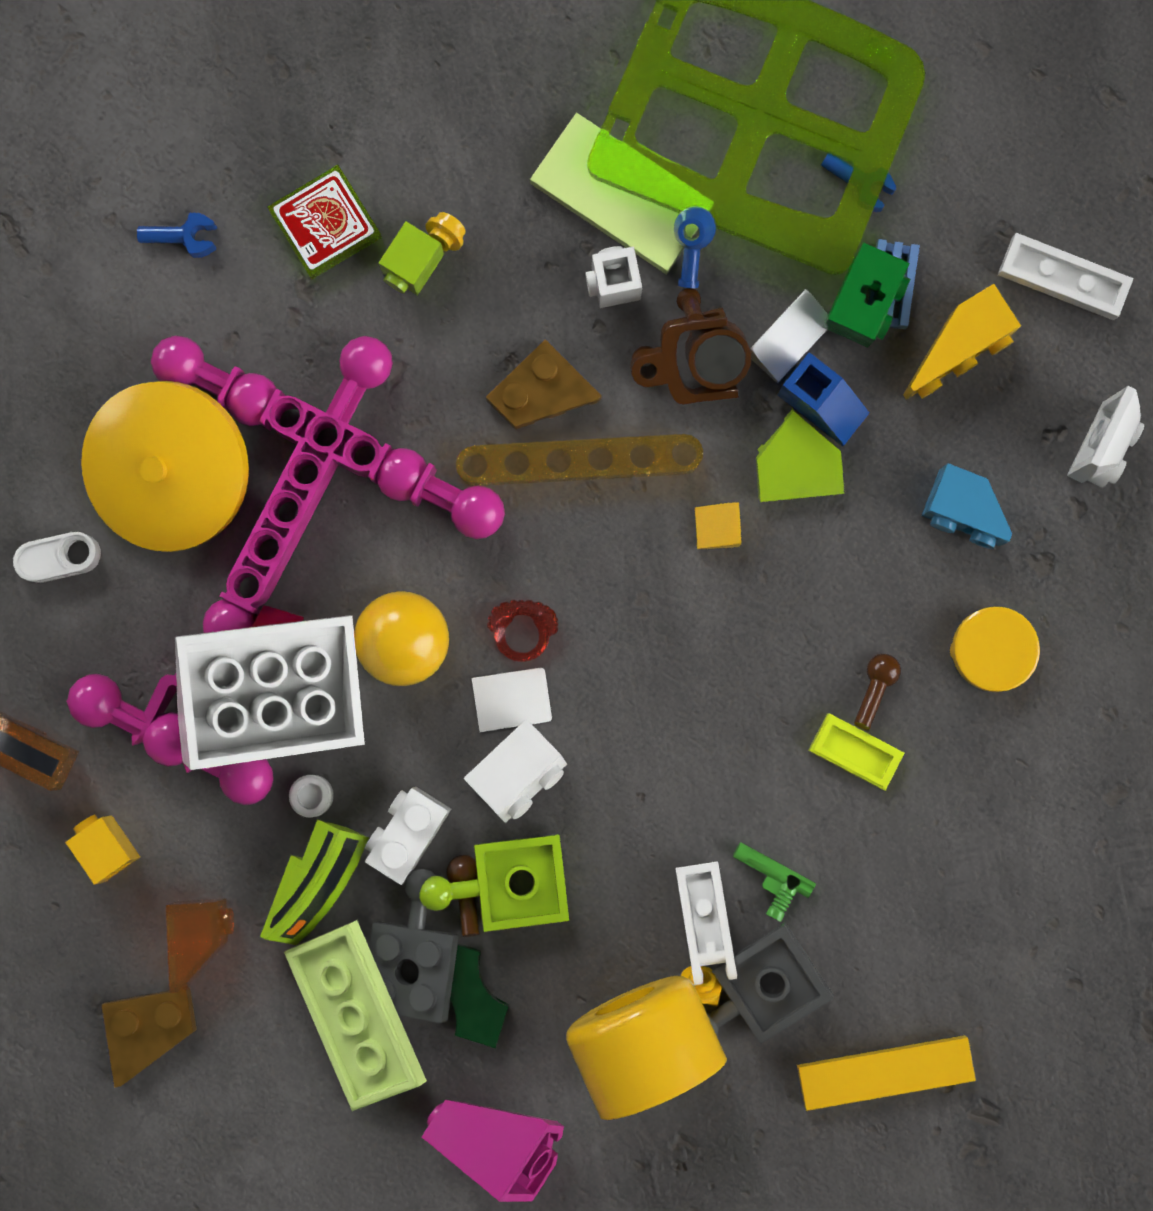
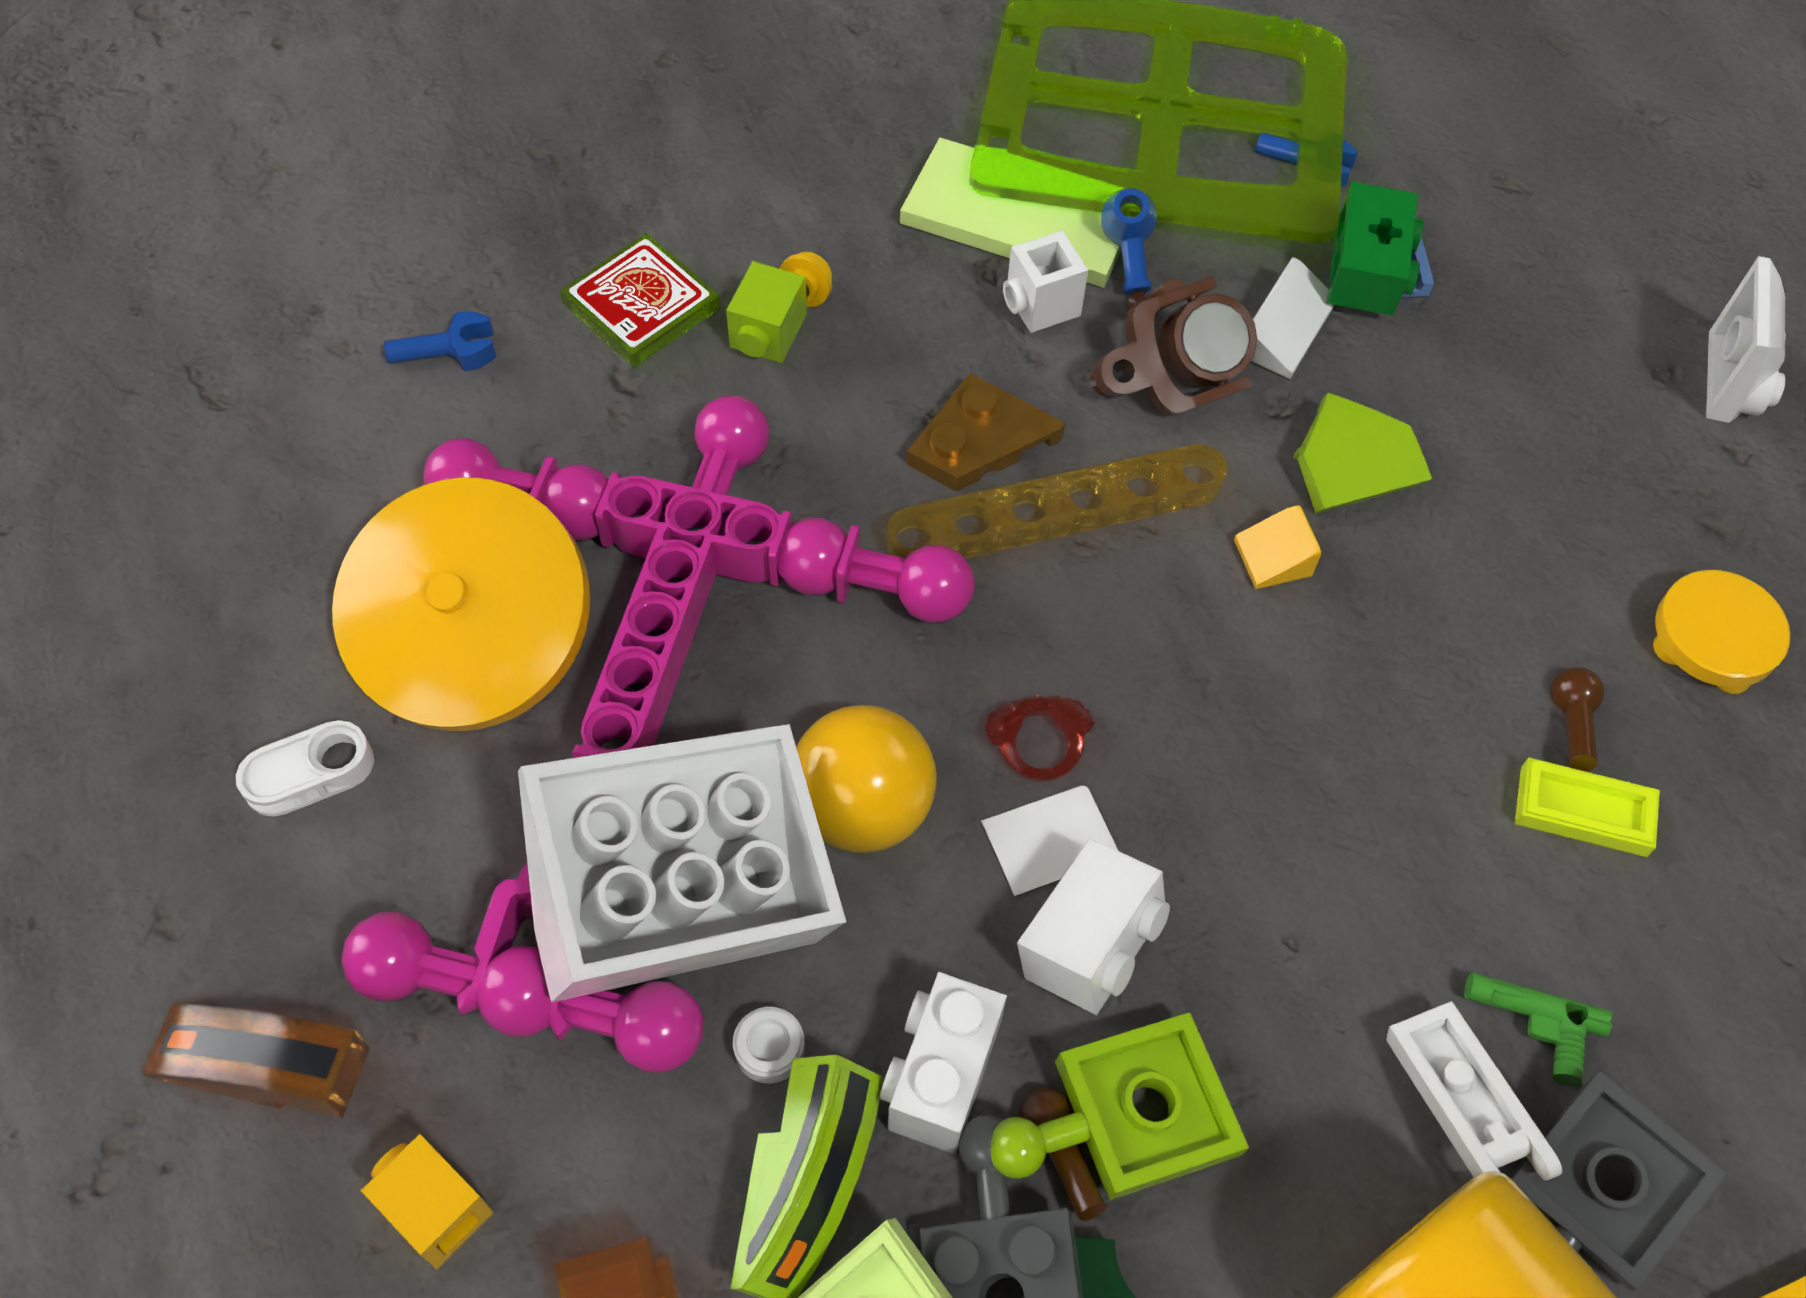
camera: 15 degrees left, 25 degrees down
blue slope [777,352,870,446] -> none
yellow slope [903,284,1021,400] -> none
dark azure slope [921,463,1012,549] -> none
white plate [998,233,1134,320] -> none

